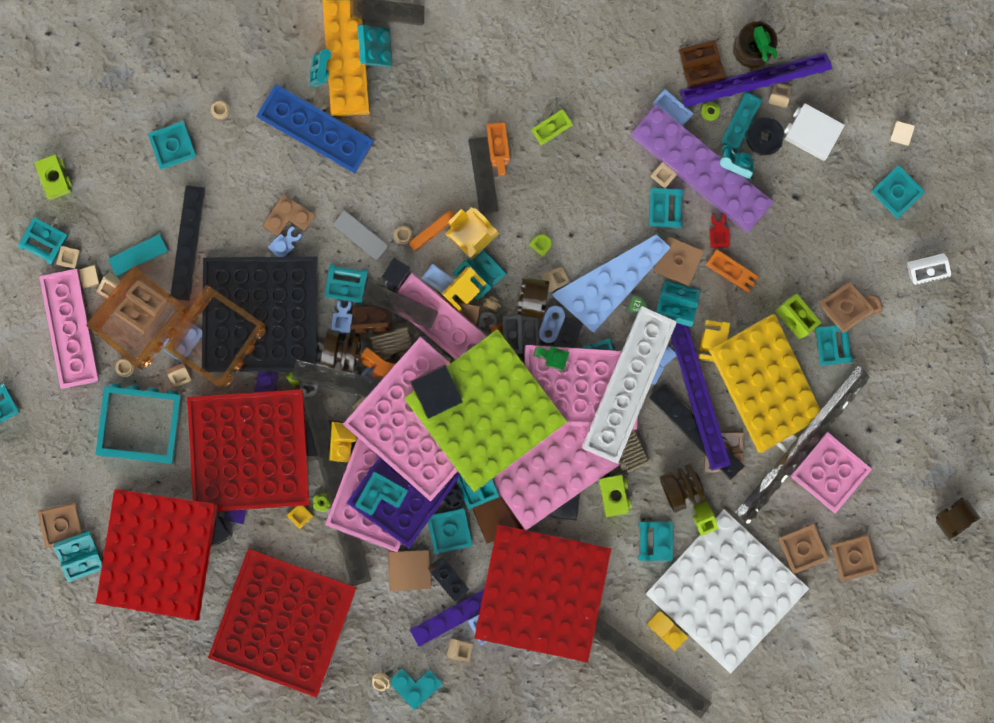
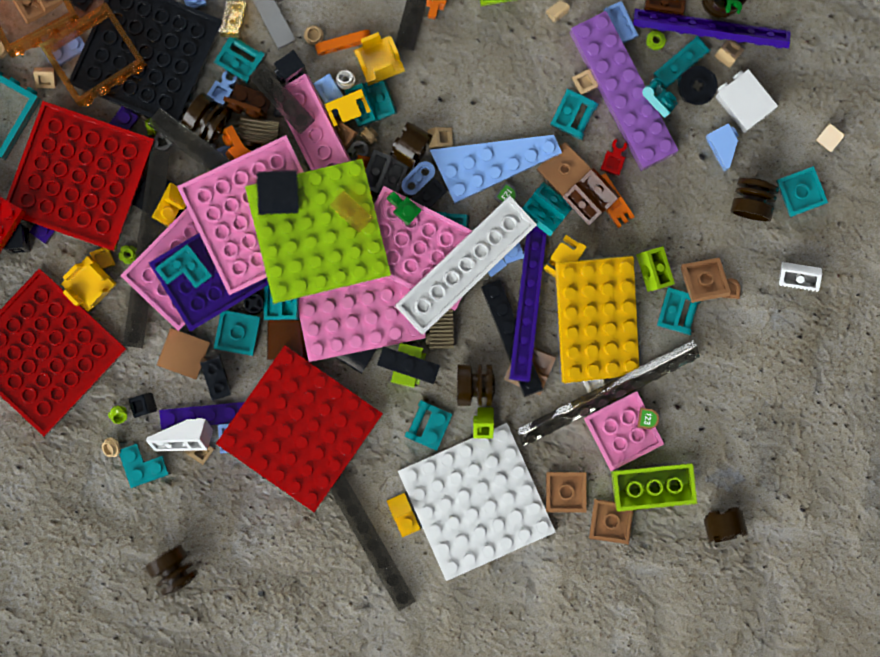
camera: 20 degrees right, 0 degrees up
lime tile [529,234,552,257] -> none
none -> yellow panel [61,256,117,312]
none -> lime plate [108,406,127,424]
none -> black slope [128,393,157,418]
none -> white slope [146,418,213,451]
none -> clear yellow plate [219,1,248,38]
none -> clear yellow plate [330,191,373,233]
none -> white plate [336,70,355,89]
none -> black plate [377,346,440,384]
none -> tan slope [546,0,570,23]
none -> reddish brown slope [563,168,620,226]
none -> lime slope [611,463,697,512]
none -> tile [637,408,659,429]
none -> light blue slope [705,123,738,172]
none -> dark brown wheel [730,178,779,222]

